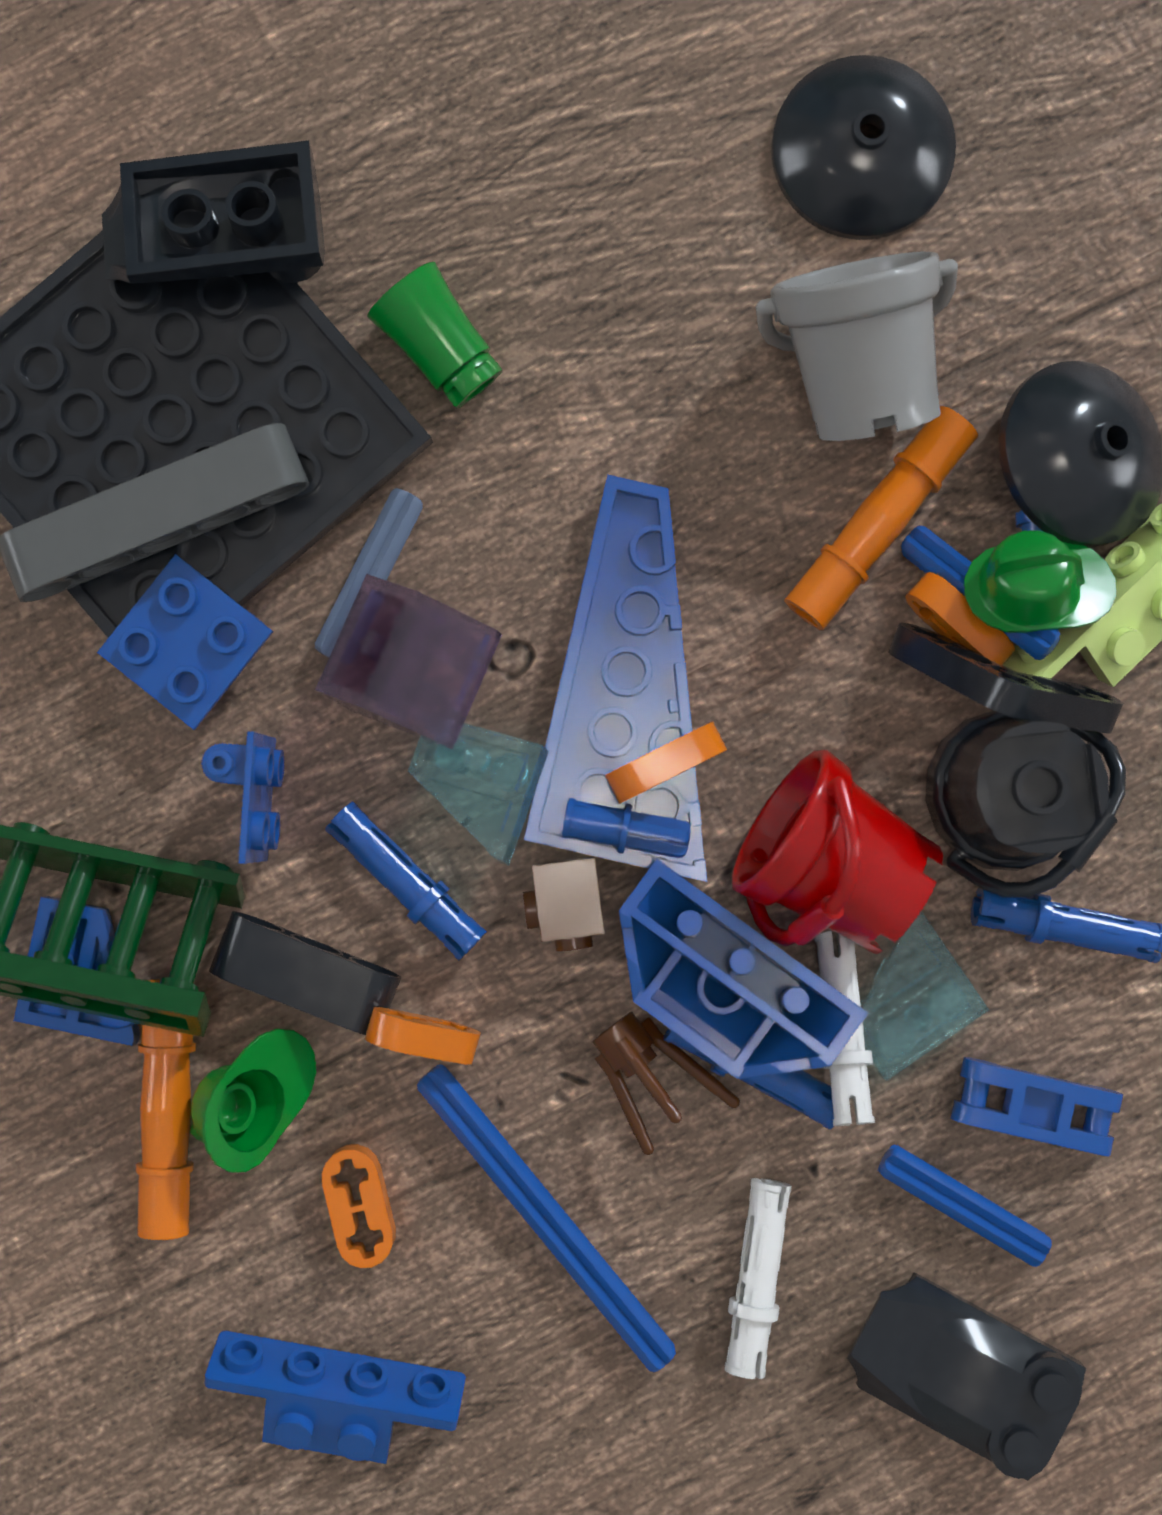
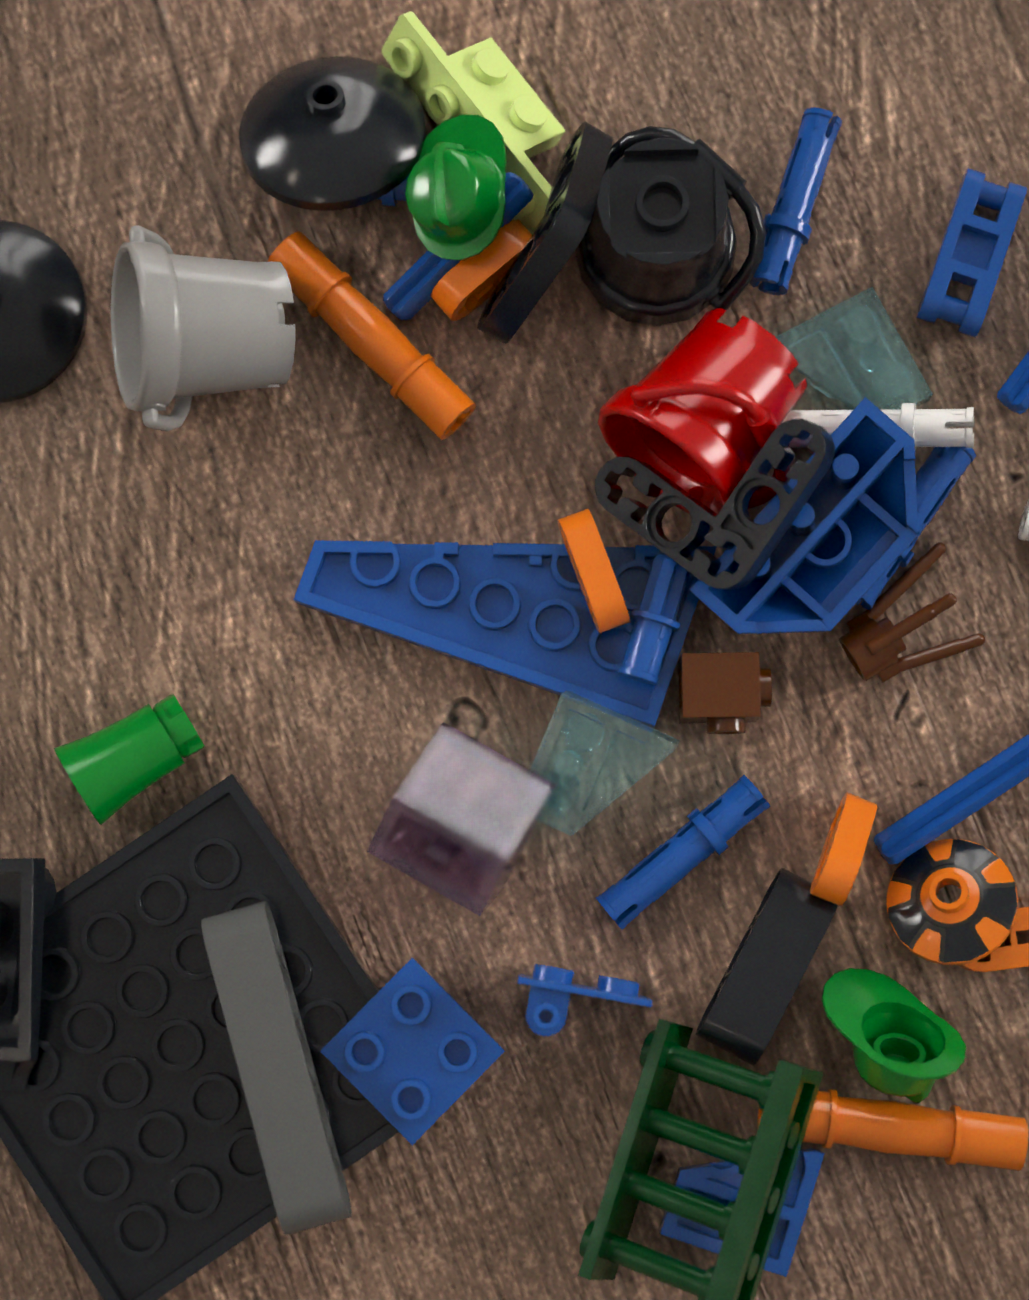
camera: 75 degrees left, 5 degrees down
sand blue axle [315,488,423,662] -> none
none -> black beam [595,419,835,590]
none -> dish [886,839,1018,965]

